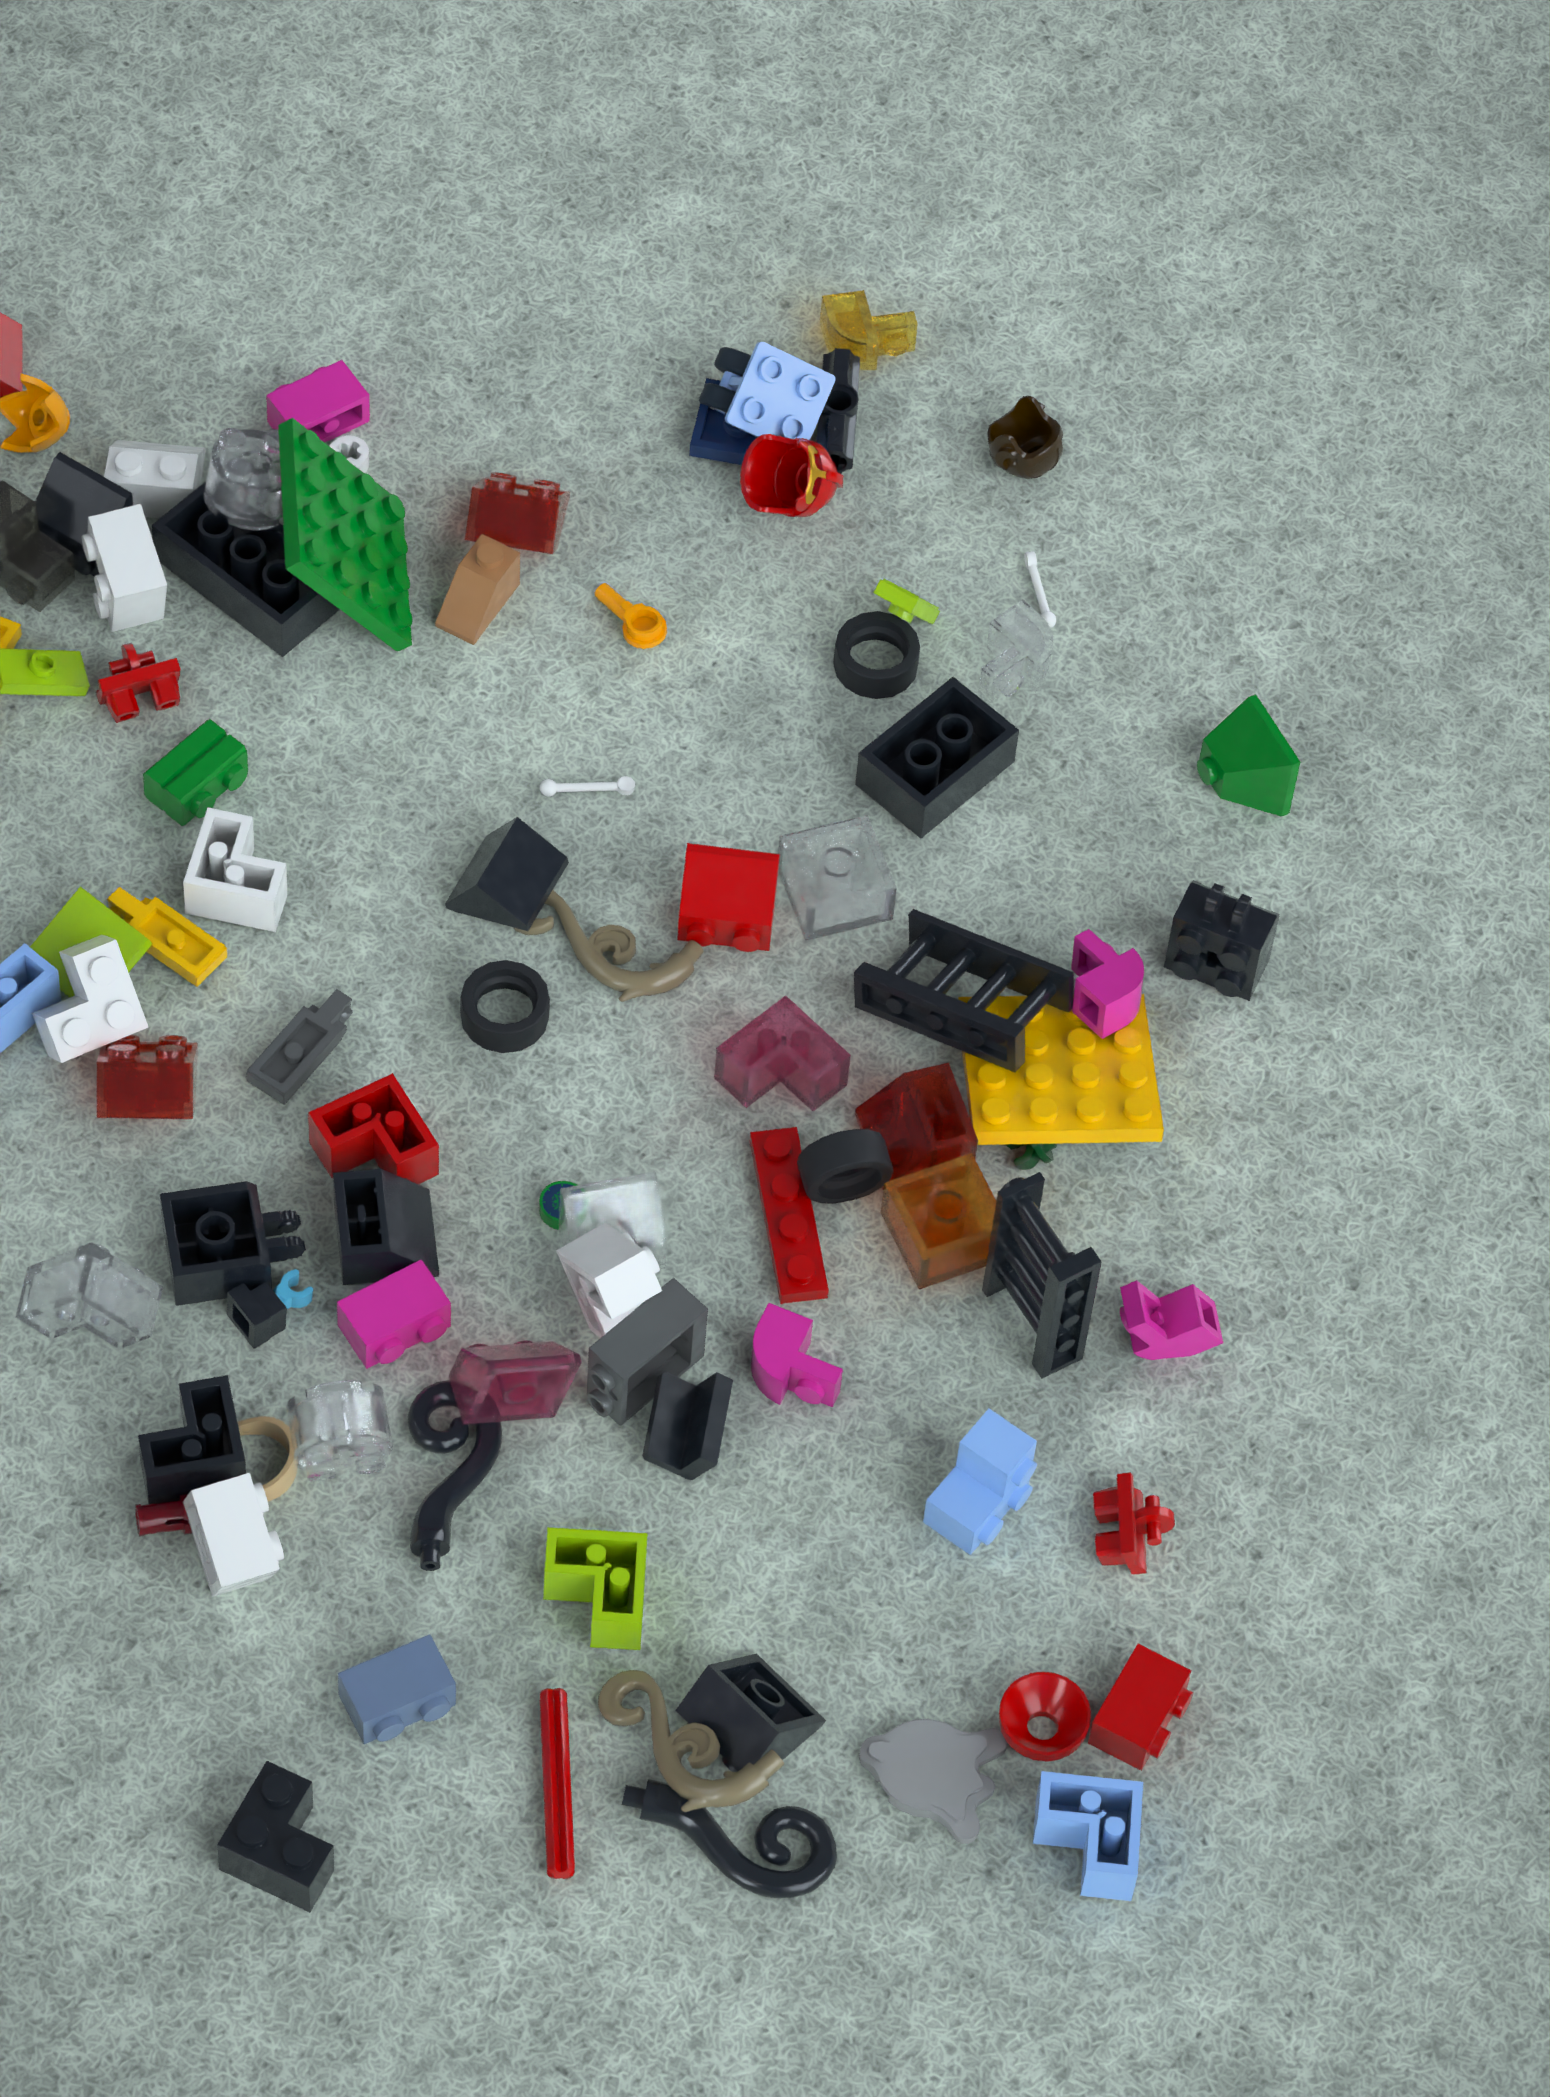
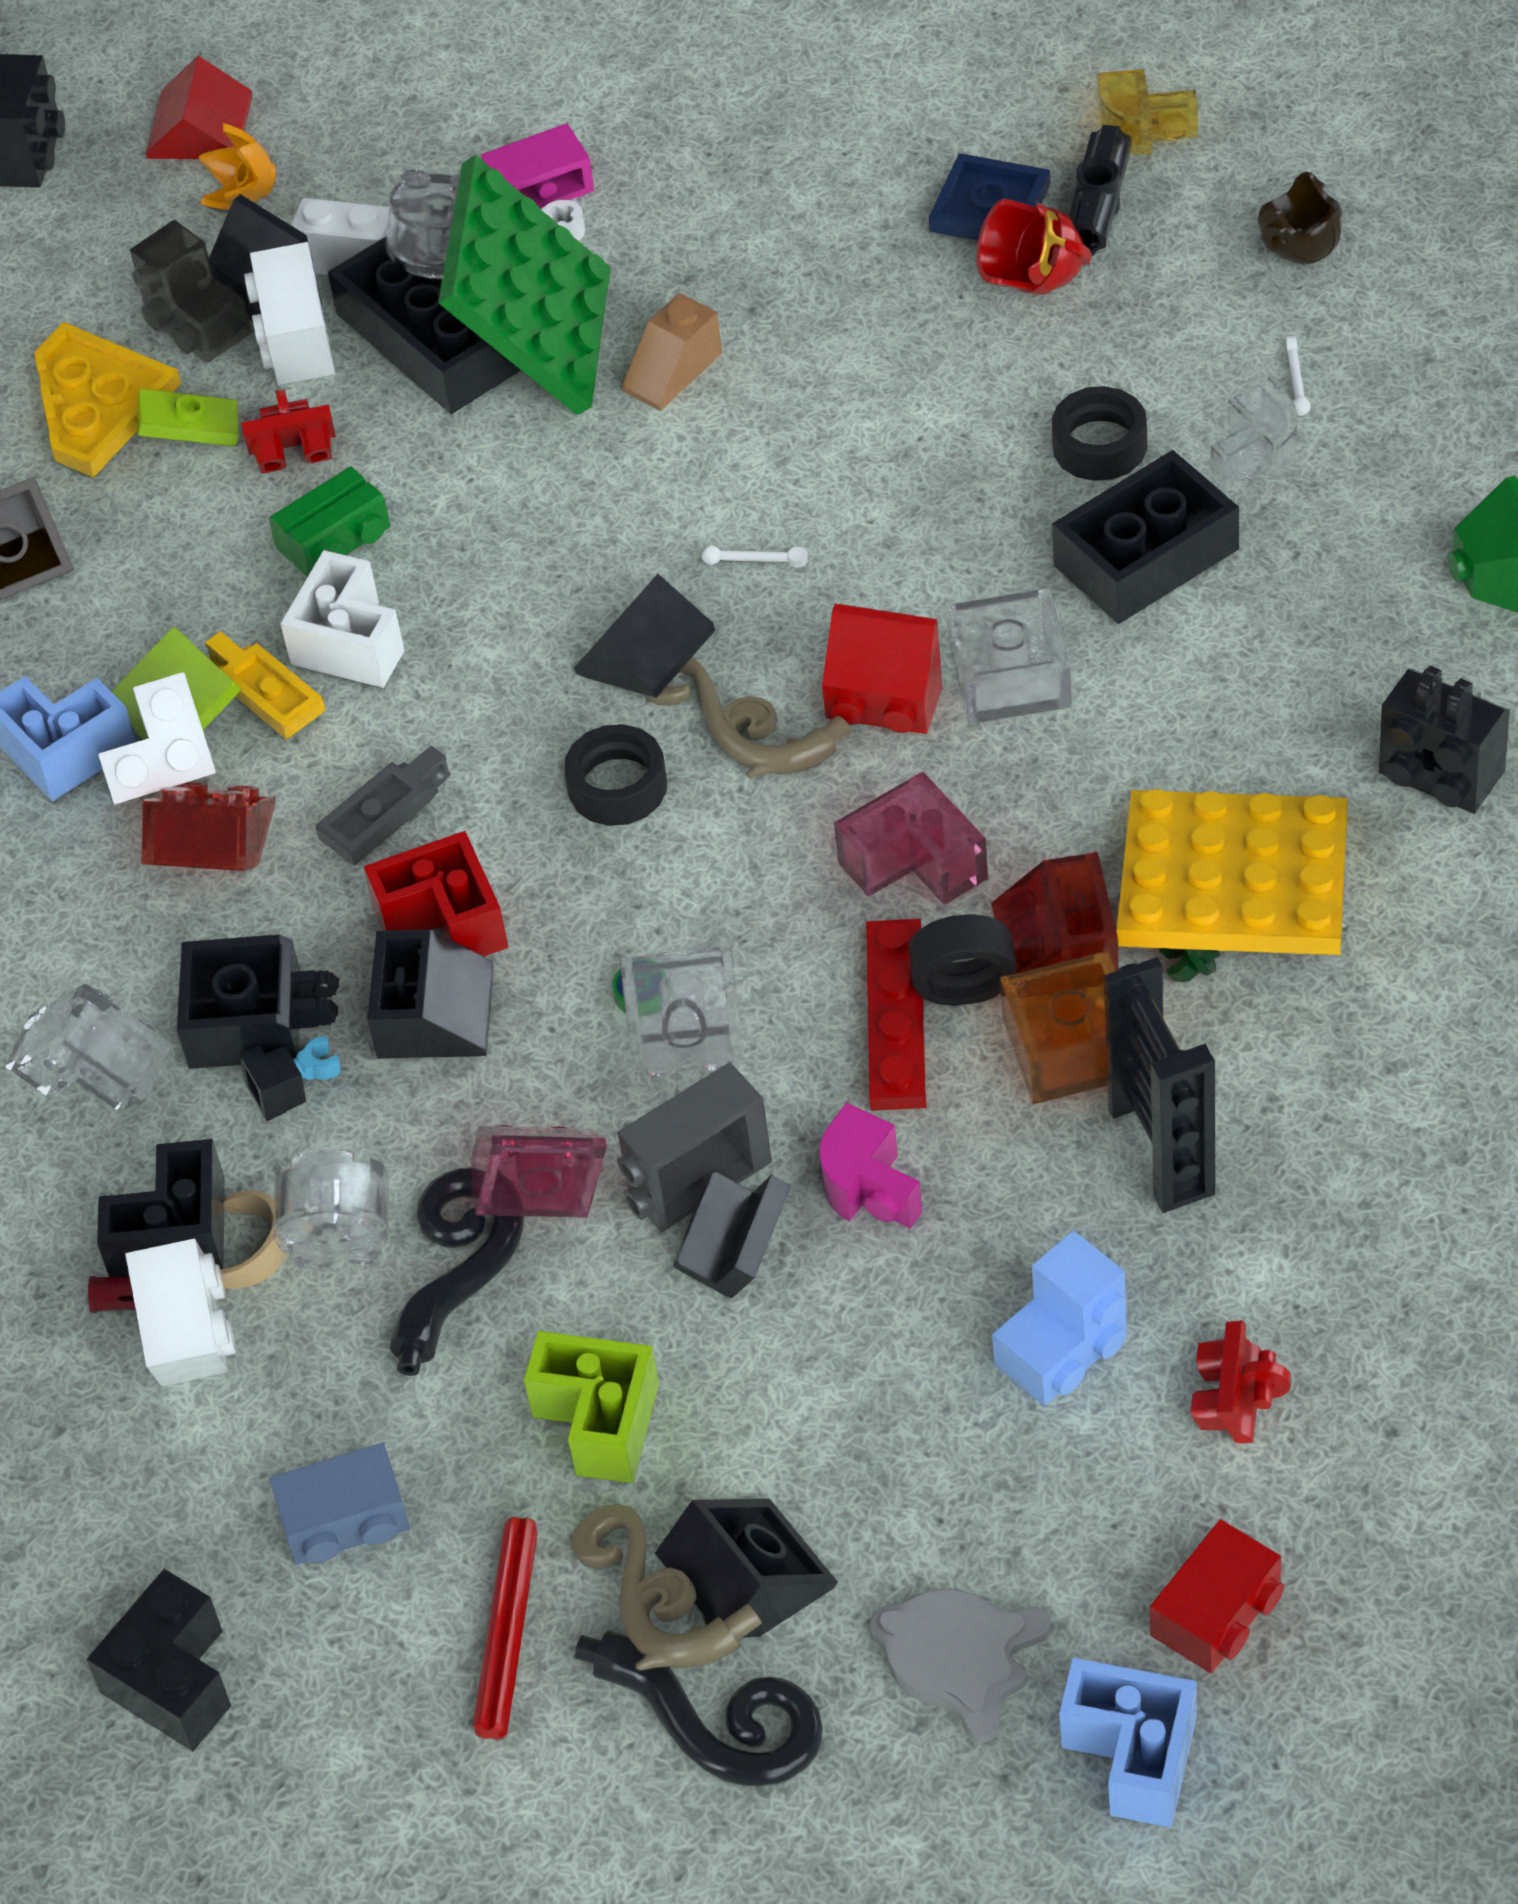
camera: 20 degrees right, 5 degrees down
dark pink brick [337,1259,451,1369] -> none
clear red slope [465,472,570,554] -> none
white brick [556,1222,662,1338] -> none
light orange plate [595,583,667,649] -> none
light blue plate [699,342,835,440] -> none
black fence [854,909,1074,1073] -> none
lime plate [873,578,940,624] -> none
red piece [999,1672,1091,1762] -> none
dark pink brick [1071,929,1144,1039] -> none
dark pink brick [1120,1280,1223,1360] -> none

